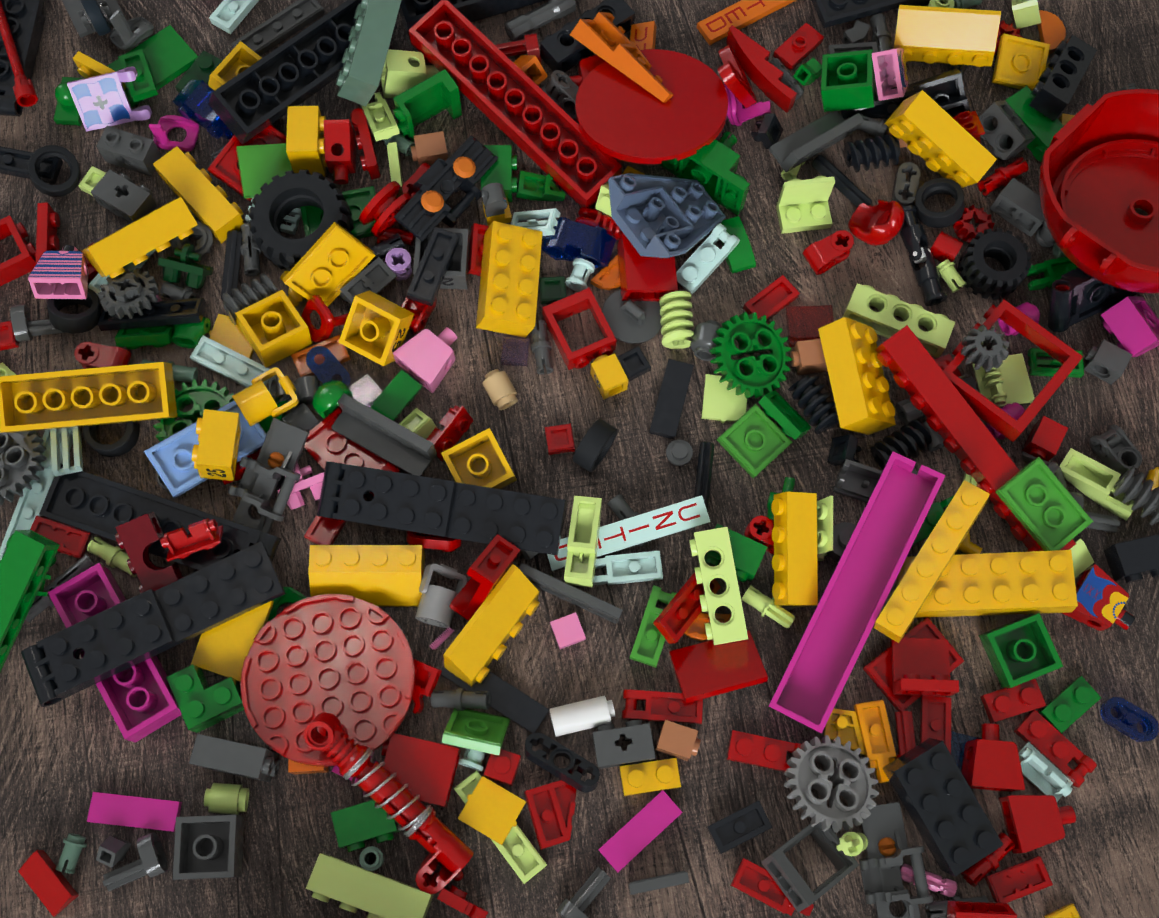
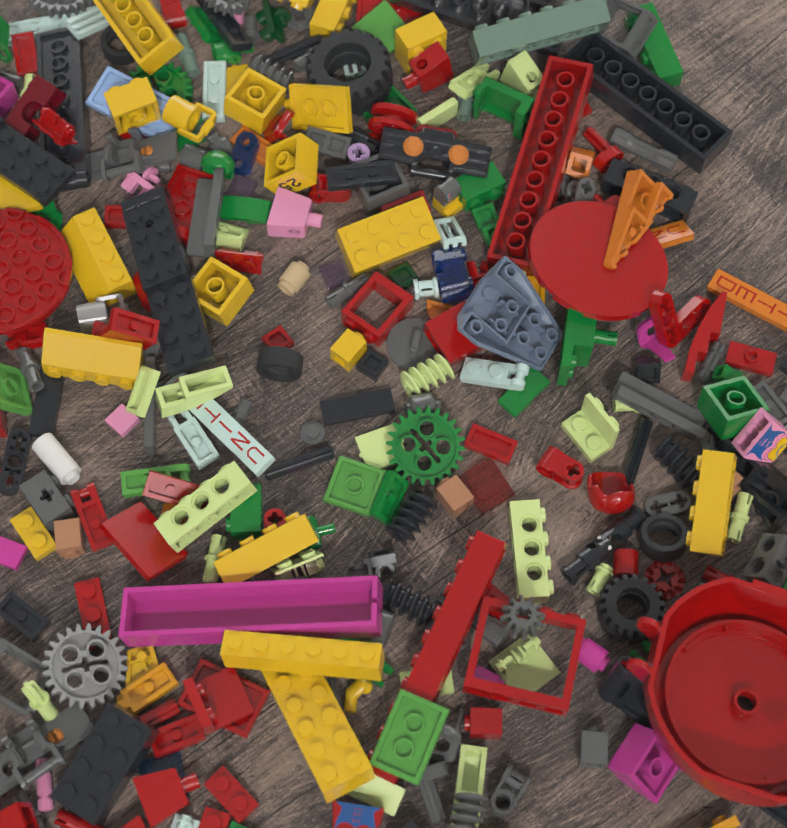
camera: 65 degrees right, 5 degrees down
red hinge [350,108,381,180] -> none
nougat brick [410,131,448,166] -> none
yellow brick [818,317,896,435] -> none
red hinge [952,111,985,144] -> none
green brick [978,613,1064,688] -> none
green tile [1028,348,1084,378] -> none
none -> yellowish green tile [126,365,161,418]

